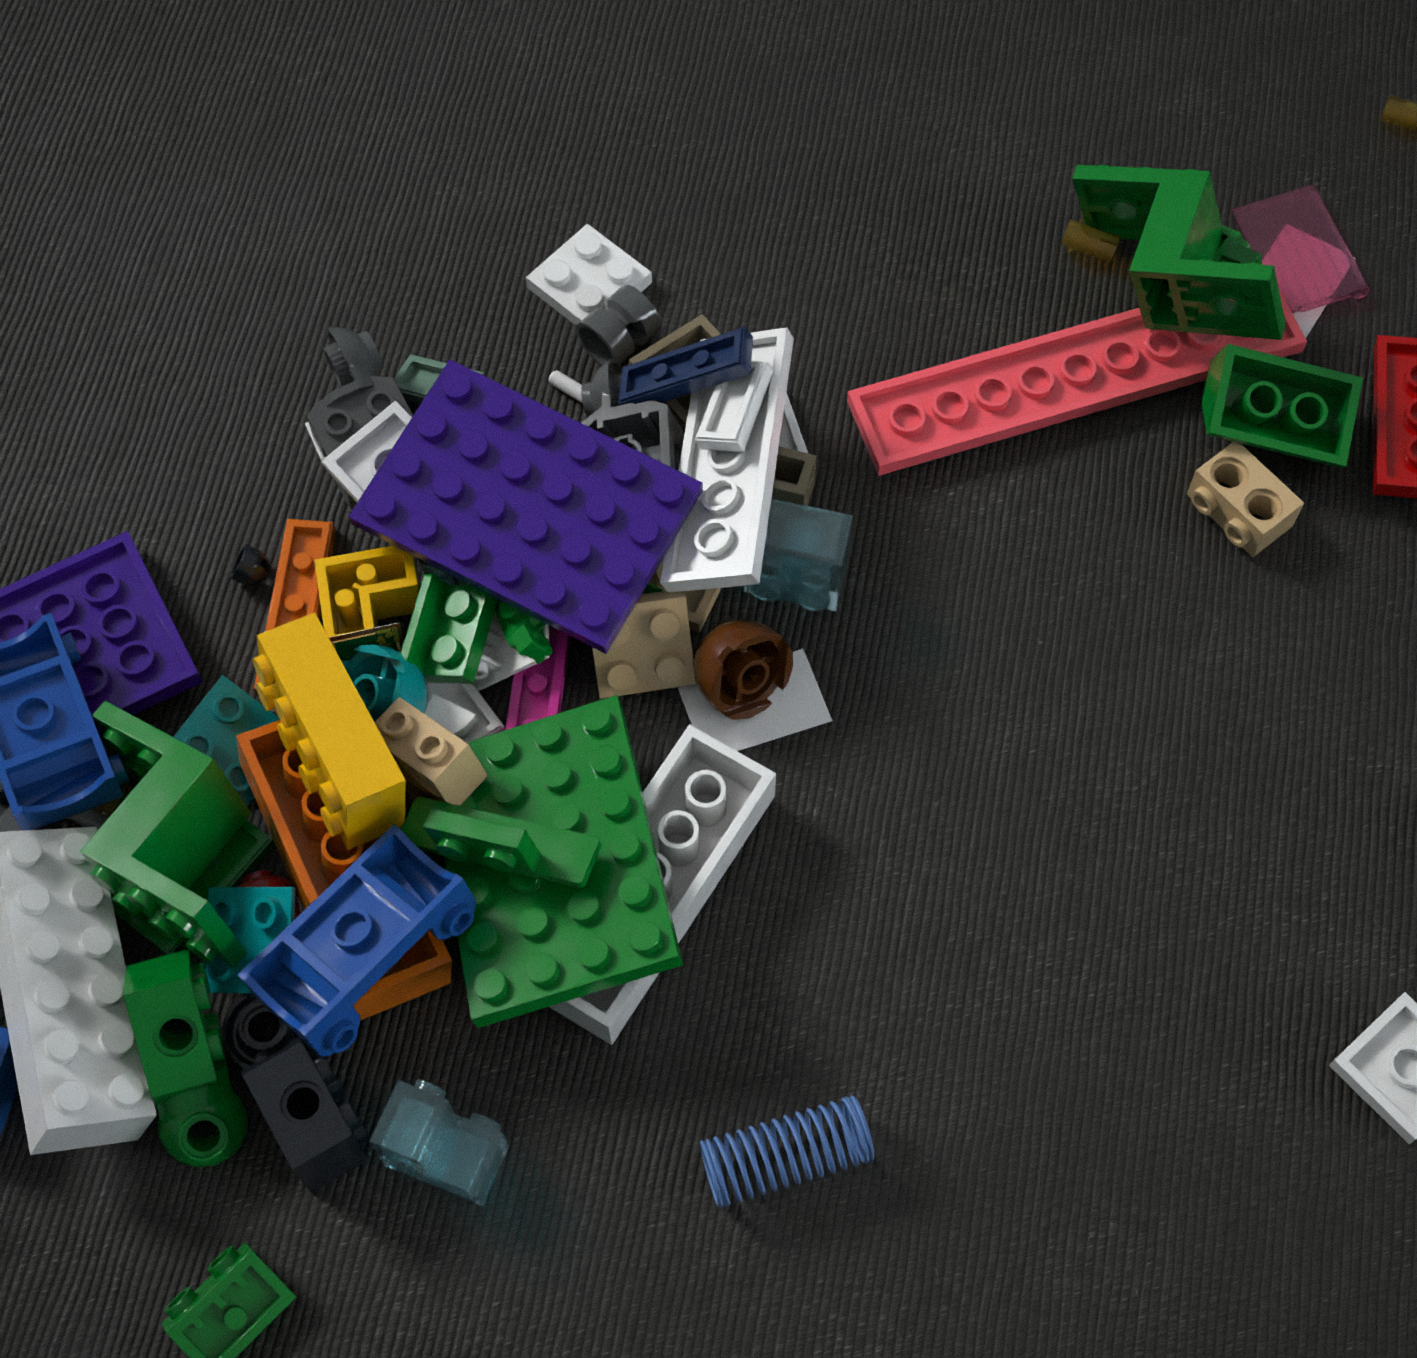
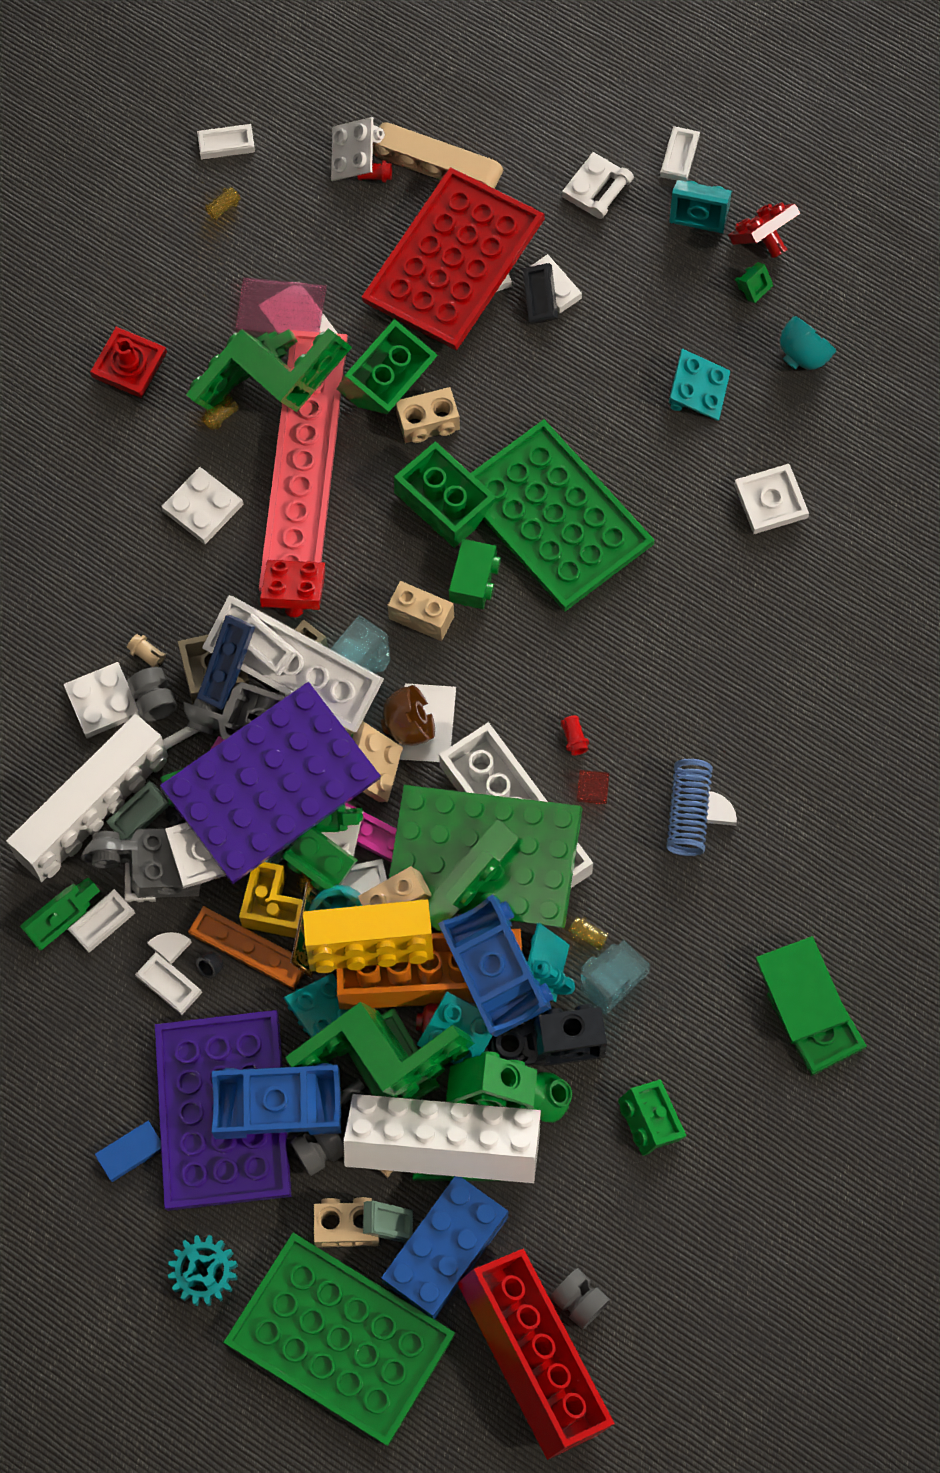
camera: 65 degrees left, 5 degrees up
none -> white brick [6,713,168,882]
none -> green hinge [20,878,100,950]
none -> white tile [68,889,135,953]
none -> red plate [90,327,167,398]
none -> tan pin [127,634,166,667]
none -> white tile [135,952,202,1015]
none -> white tile [148,932,192,964]
none -> white plate [161,467,243,544]
none -> red plate [260,560,325,617]
none -> tan brick [388,581,454,641]
none -> green slope [394,441,496,548]
none -> green brick [449,539,501,609]
none -> green plate [471,419,655,612]
none -> teal hinge [527,923,575,1002]
none -> red pin [560,715,589,756]
none -> clear yellow pin [568,916,609,951]
none -> clear red tile [577,770,609,804]
none -> white tile [706,791,737,826]

